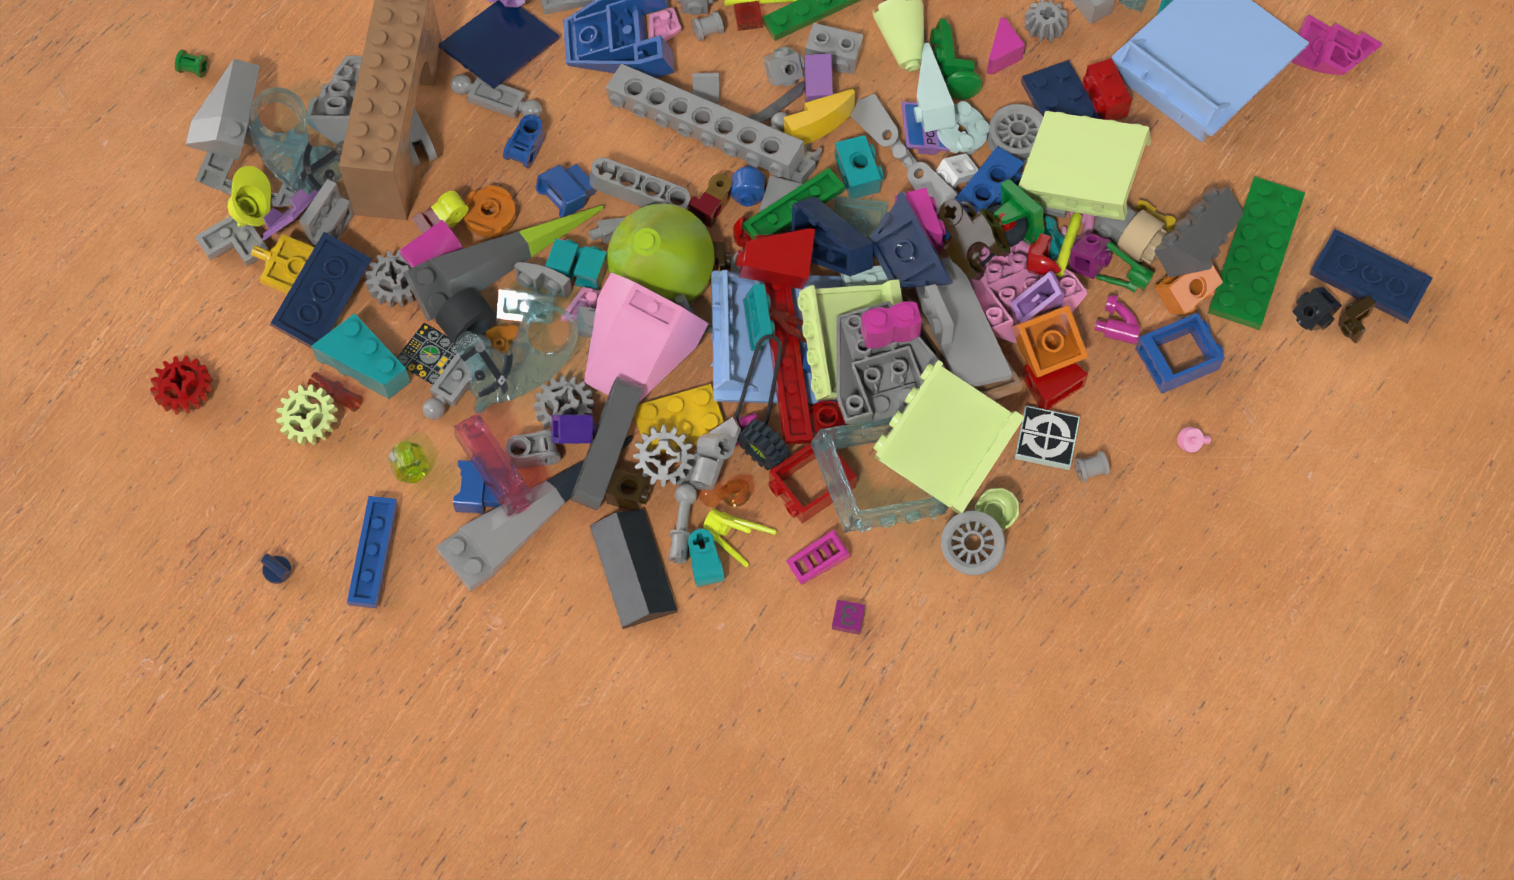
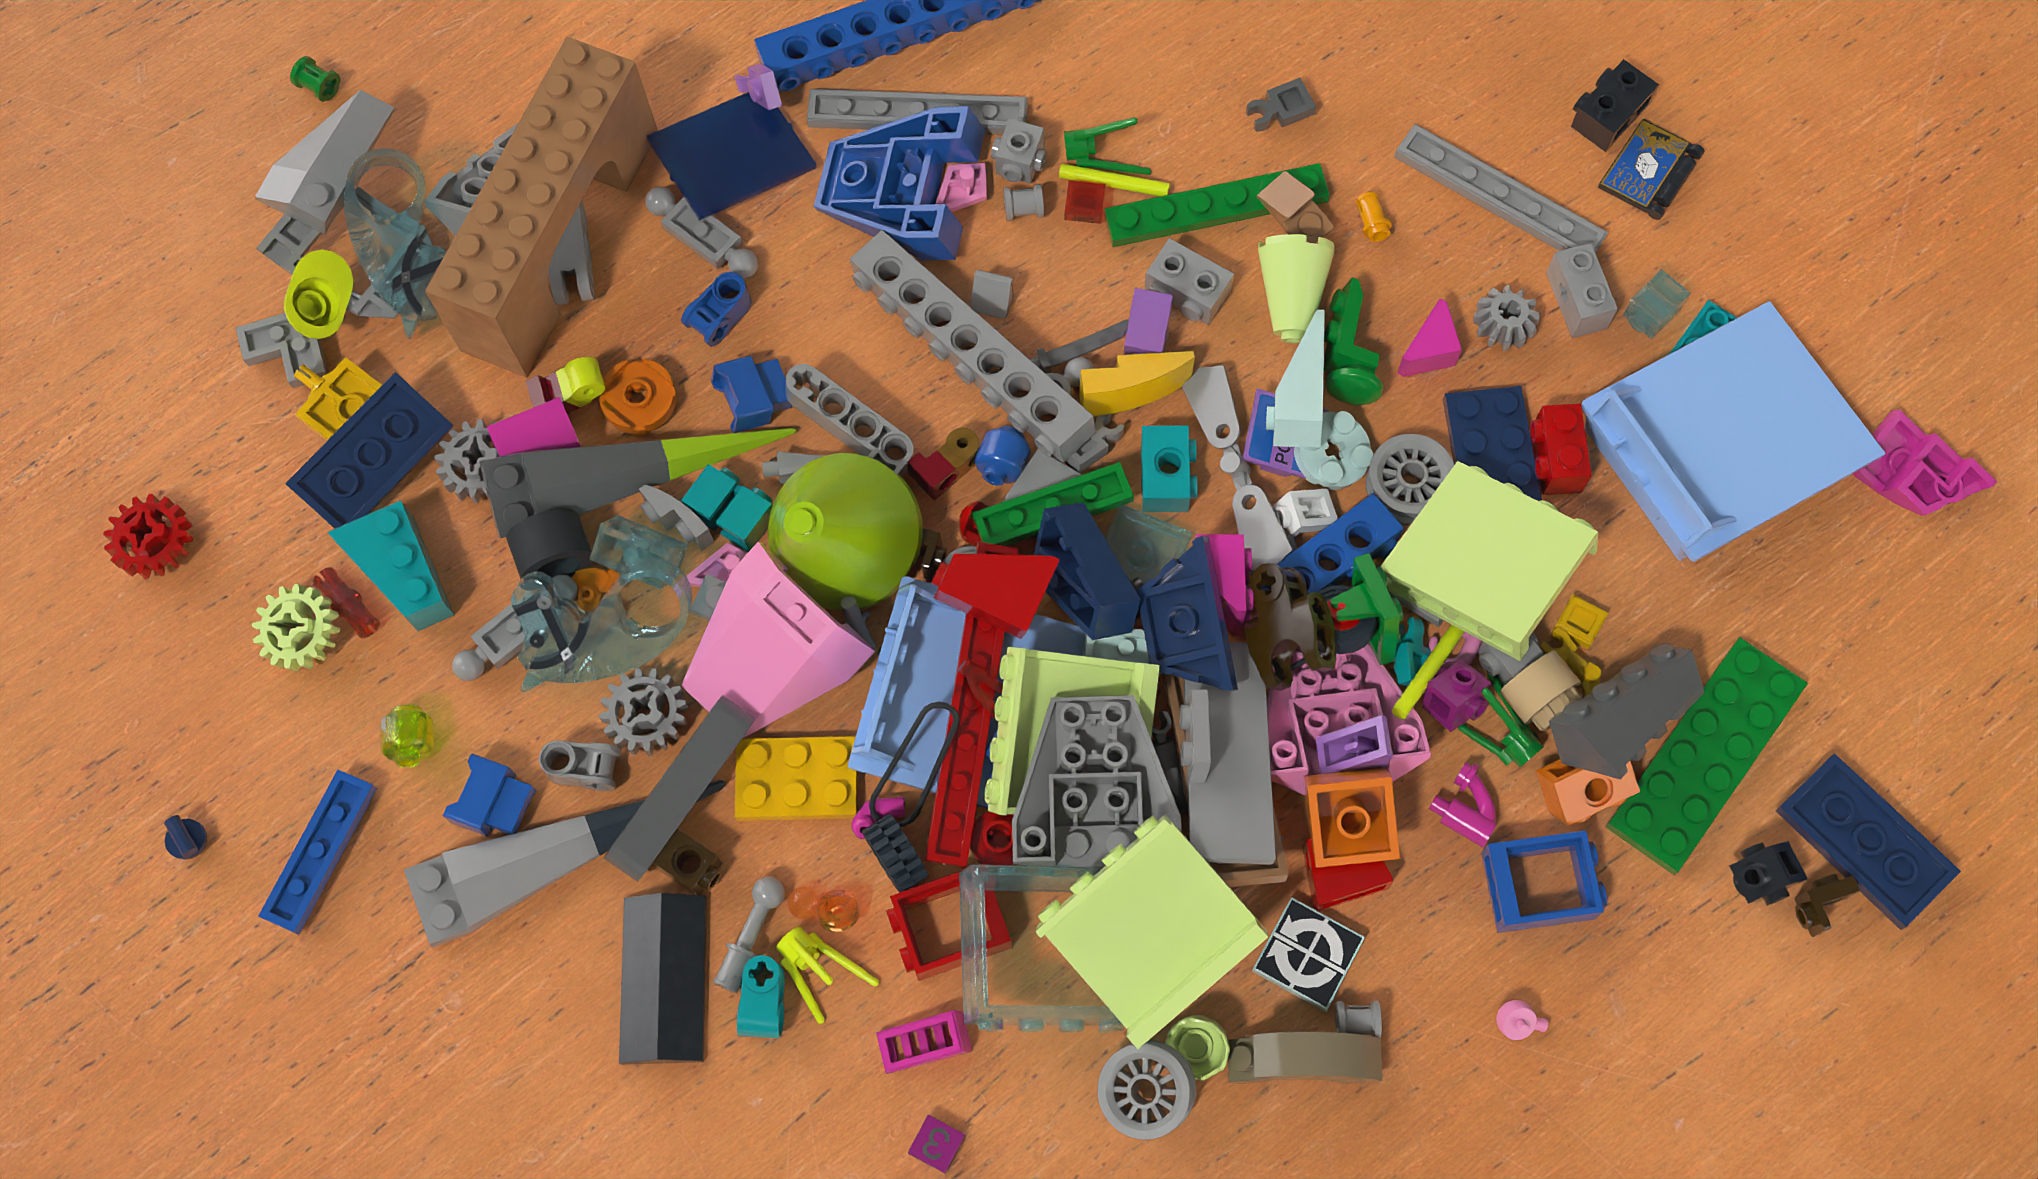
camera: 20 degrees right, 5 degrees up
medium lavender piece [262,189,320,241] -> none
light grey slope [299,179,355,246] -> none
sticker [397,323,465,385] -> none
clear pink brick [454,412,532,517] -> none
dark purple brick [551,414,596,444] -> none
light grey gear [633,424,694,487] -> none
light grey panel [676,417,741,490] -> none
teal plate [743,284,775,351] -> none
light grey brick [762,47,804,86] -> none
dark pink brick [861,302,922,348] -> none
red plate [1027,233,1062,276] -> none
none -> dark tan arch [1228,1032,1383,1084]
none -> yellow tile [1552,594,1608,650]

